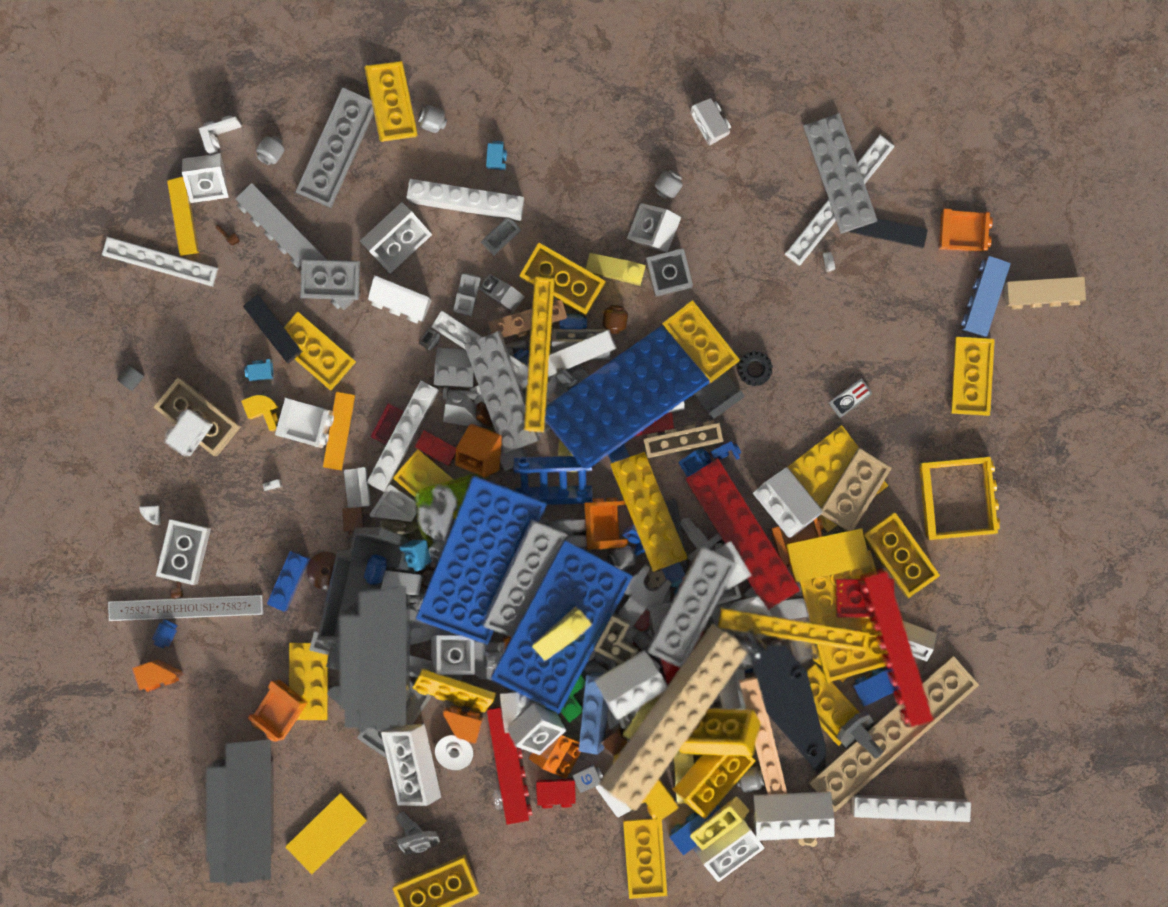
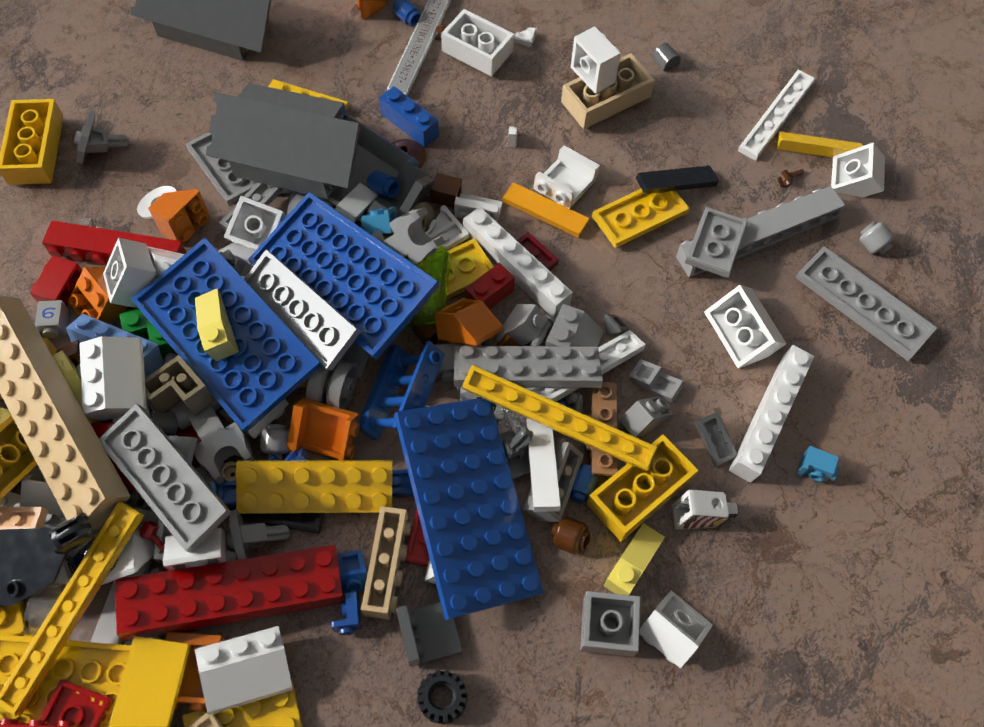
camera: 110 degrees right, 25 degrees down
white bracket [199,115,242,155] -> none
yellow brick [241,395,279,431] -> none
dark azure brick [244,359,274,381] -> none
orange panel [248,679,308,741] -> none
yellow tile [285,793,367,874] -> none
yellow tile [364,61,418,142] -> none
white slope [368,276,431,323] -> none
white slope [381,724,441,806] -> none
yellow plate [412,669,496,713] -> none
light grey head [417,105,447,133] -> none
light grey head [655,169,683,199] -> none
yellow plate [662,300,740,384] -> none
none -> red hand [139,521,165,554]
none -> white torso [672,490,738,529]

